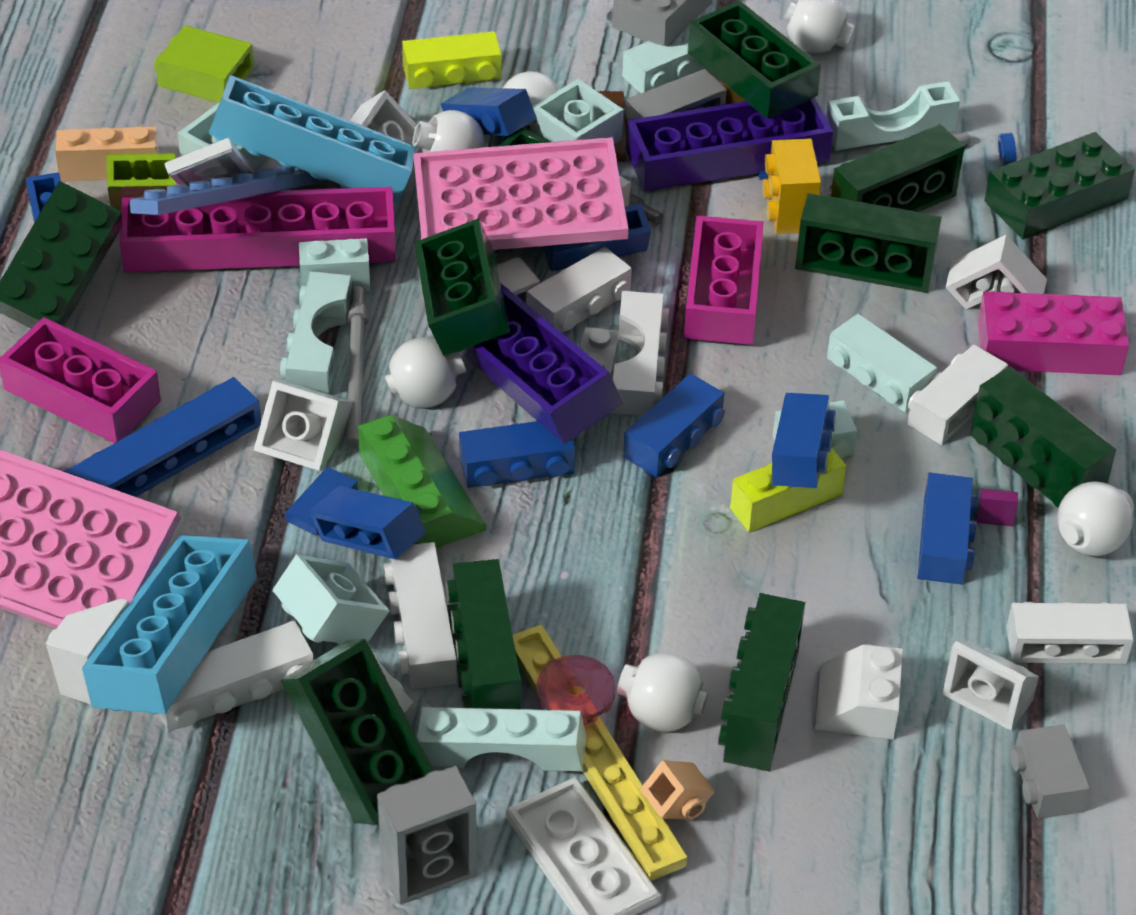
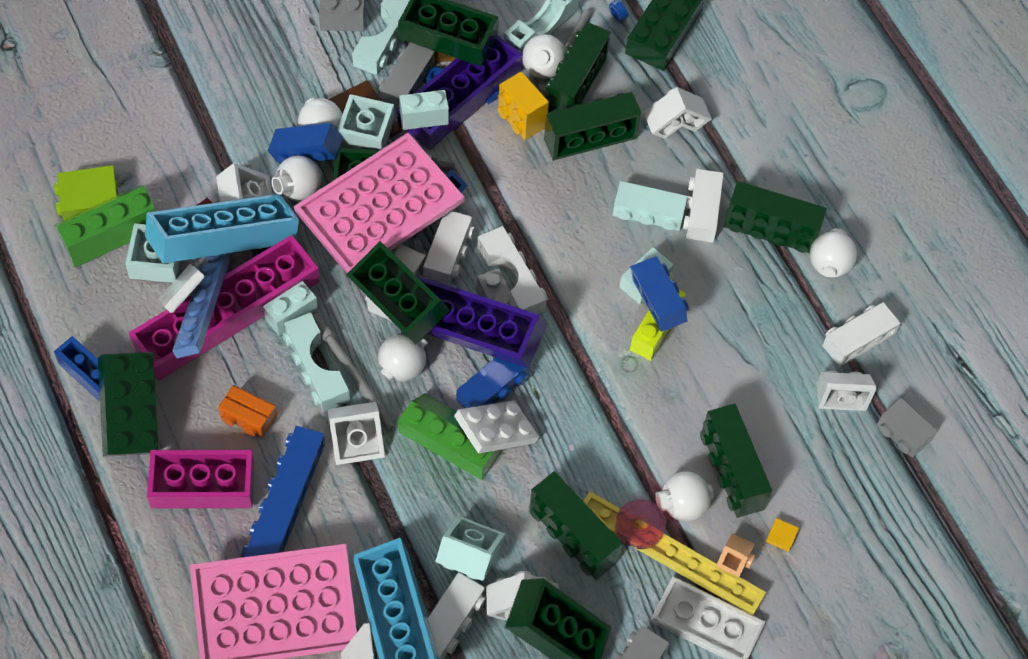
camera: 35 degrees left, 15 degrees up
light nougat brick [55,126,159,181] -> none
lime brick [106,153,178,211] -> none
blue tile [285,466,358,536] -> none
blue brick [309,486,426,560] -> none
white brick [383,542,457,690] -> none
neon yellow brick [402,31,501,89] -> none
light aqua arch [417,707,587,771] -> none
blue brick [623,373,725,477] -> none
dark pink brick [684,215,764,345] -> none
white slope [815,644,903,740] -> none
blue brick [917,472,978,585] -> none
magenta tile [976,489,1018,526] -> none
dark pink brick [978,291,1129,375] -> none
none -> bright green slope [54,185,156,268]
none -> orange brick [218,385,277,438]
none -> light aqua brick [399,90,449,130]
none -> white plate [454,400,539,454]
none -> white brick [522,34,566,79]
none -> yellow tile [766,518,799,552]

